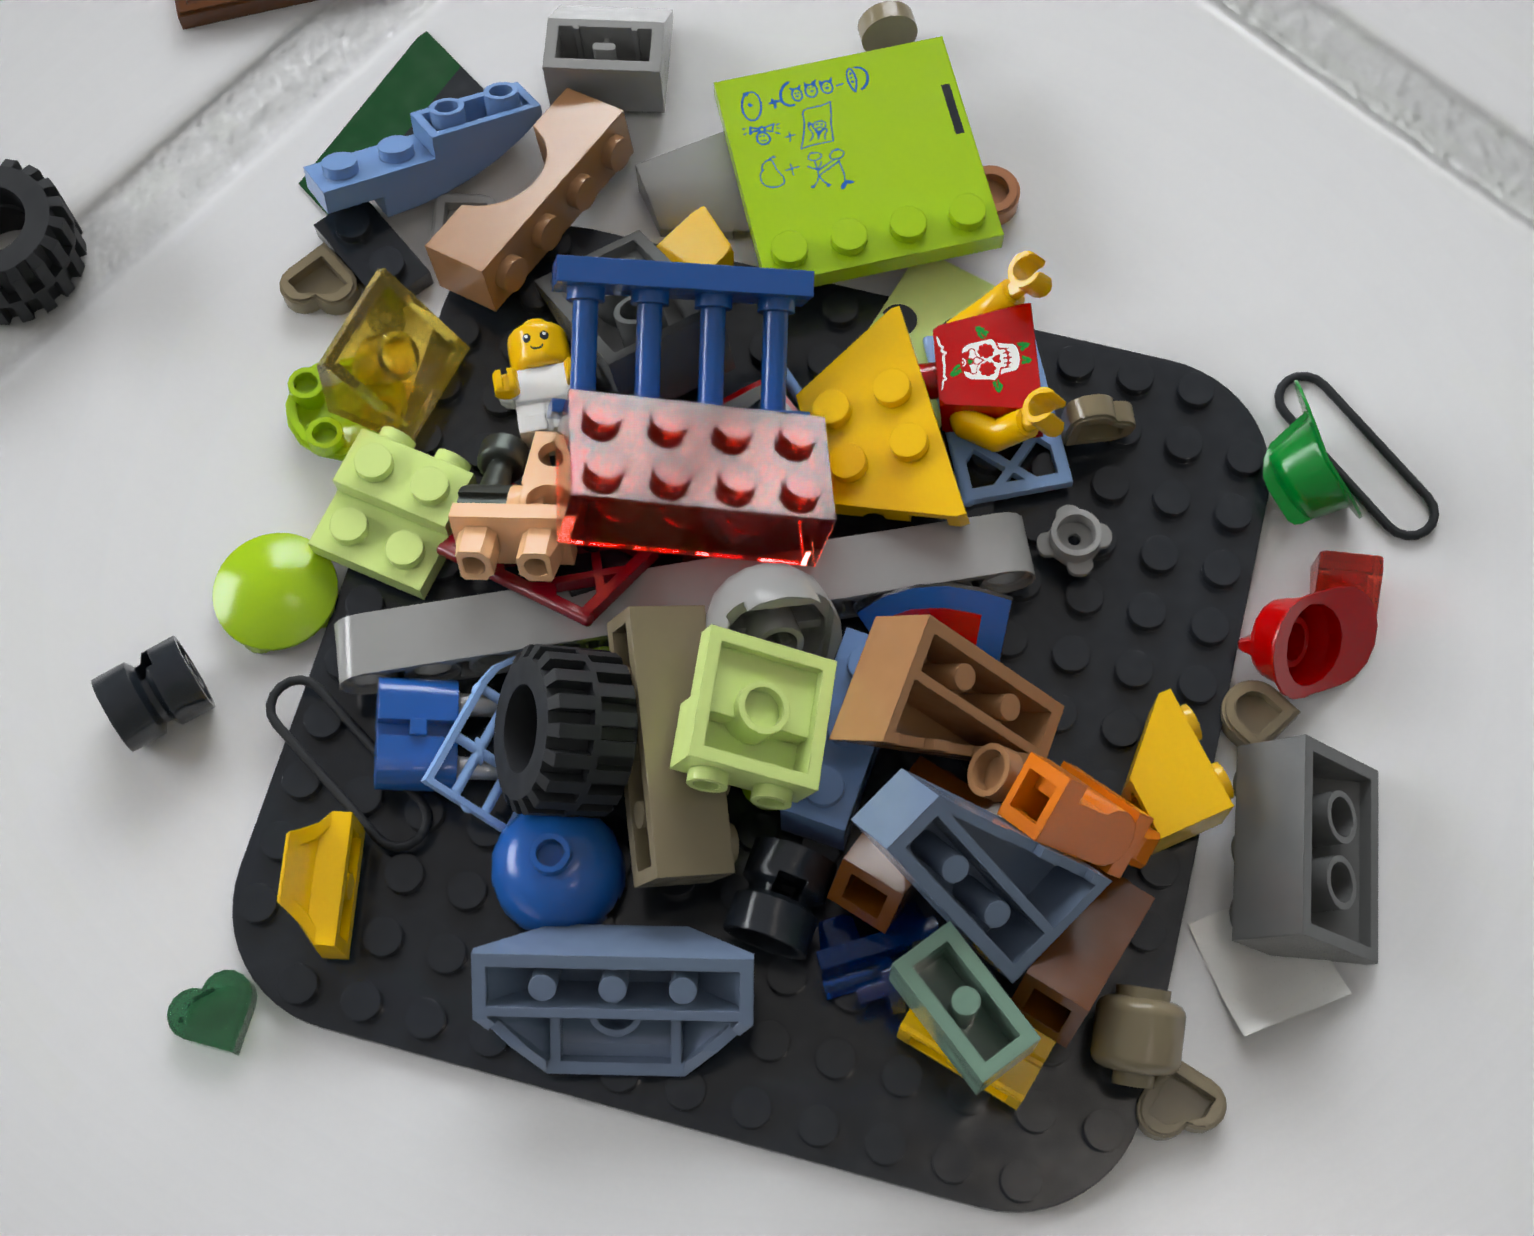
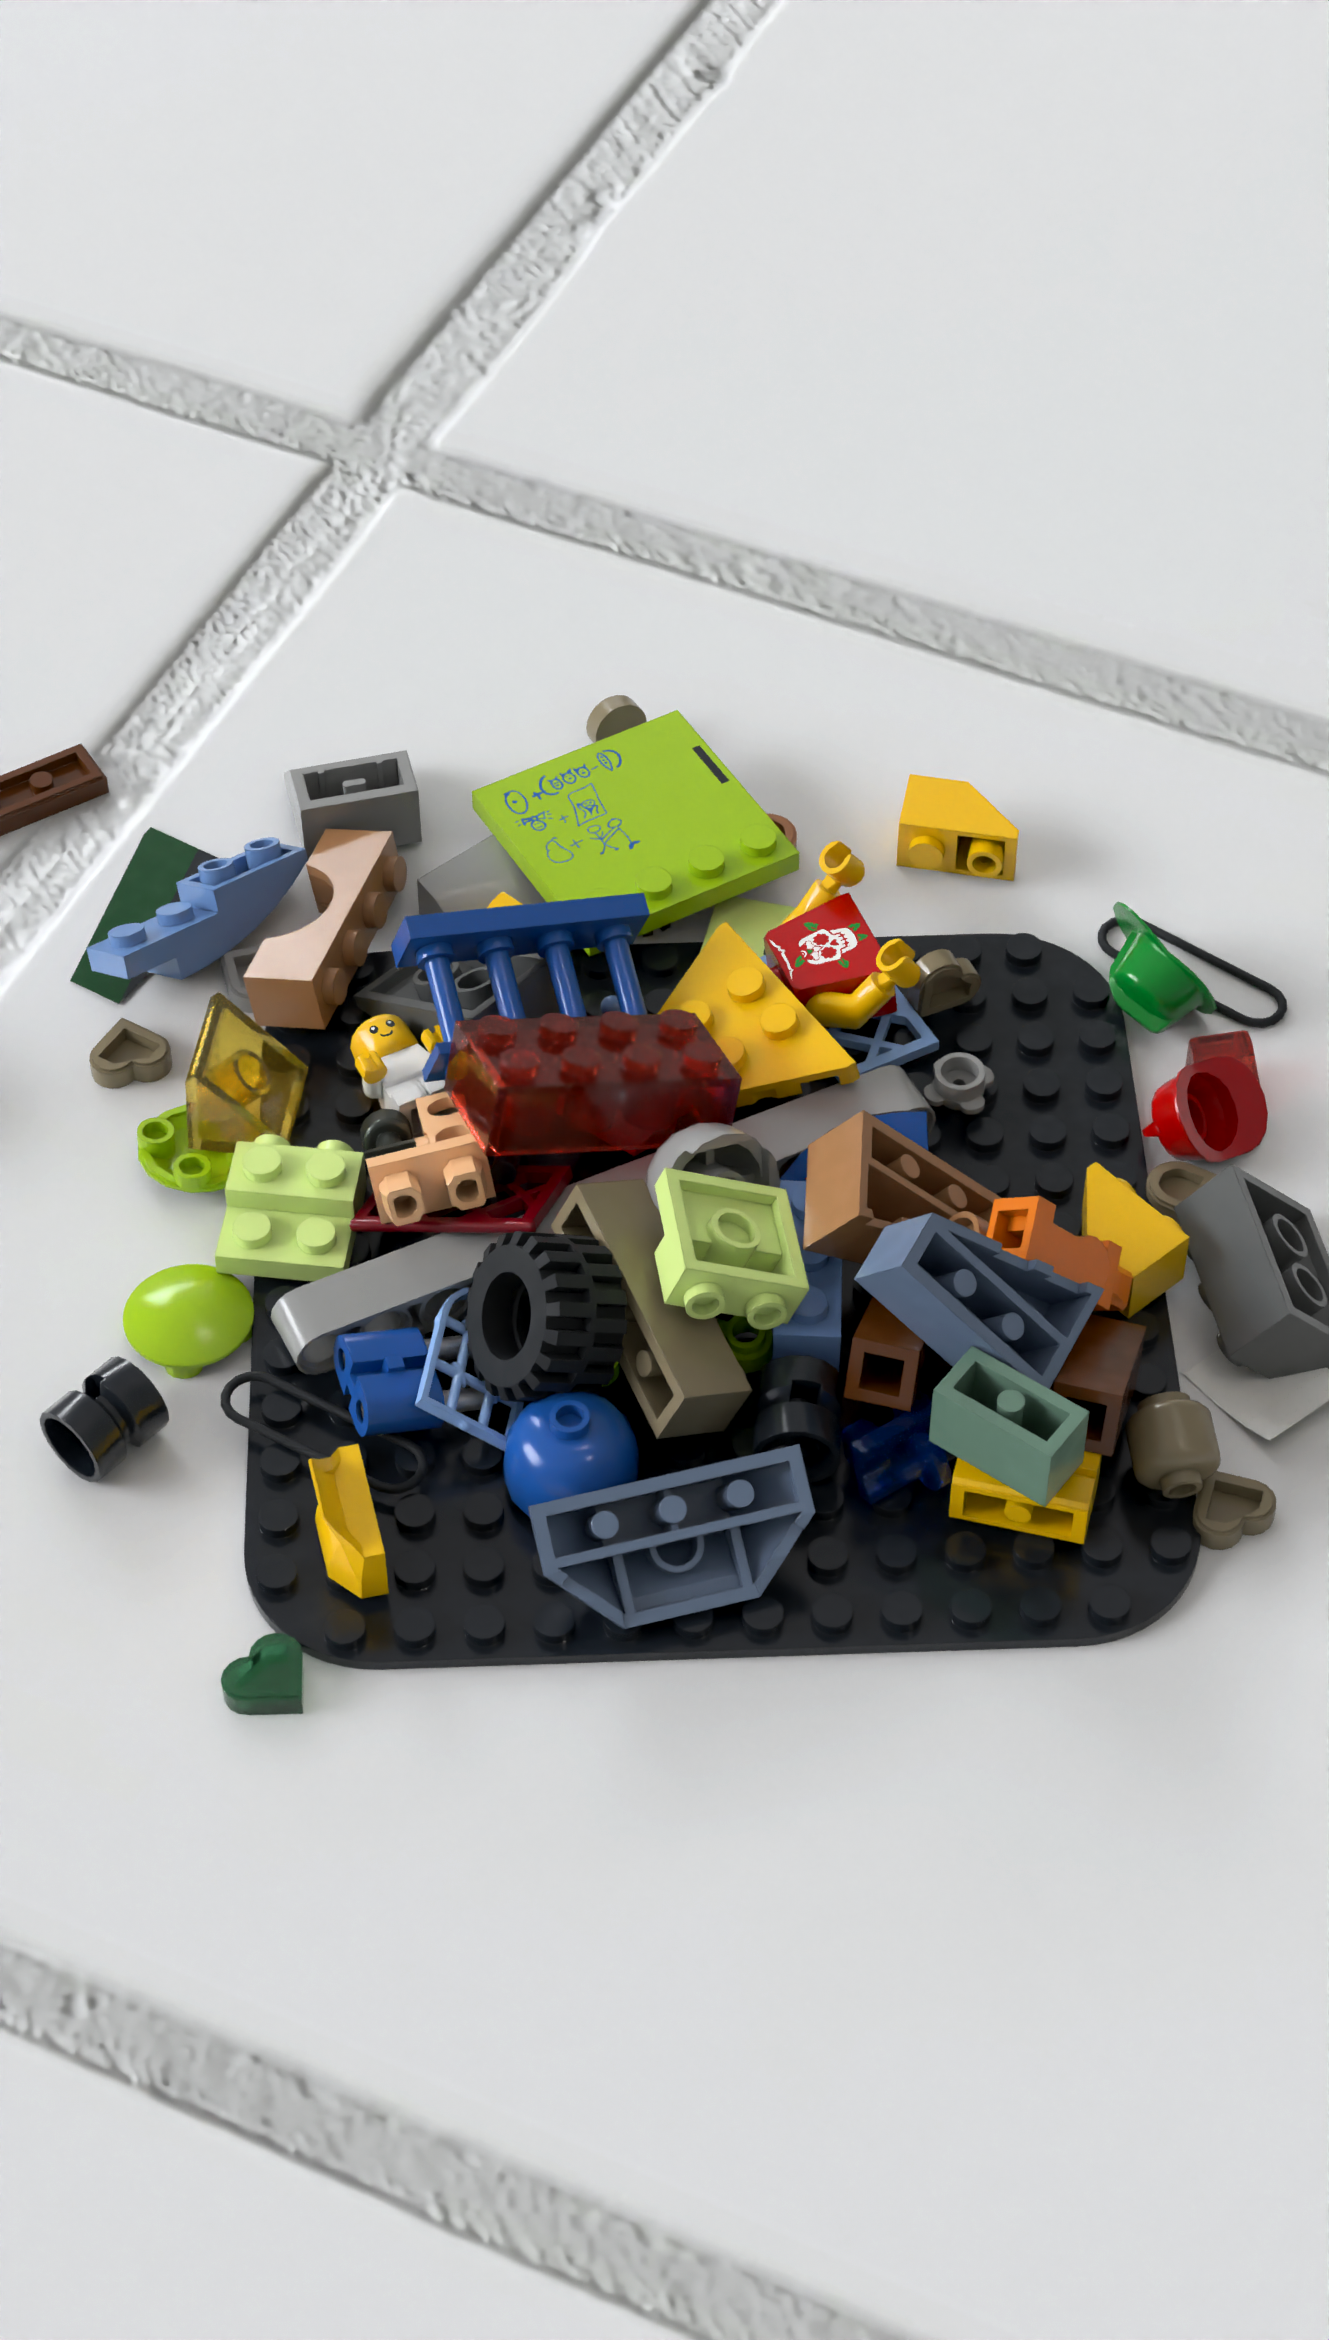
camera: 20 degrees left, 20 degrees down
black hinge [314,202,434,338] -> none
none -> yellow slope [896,774,1019,881]

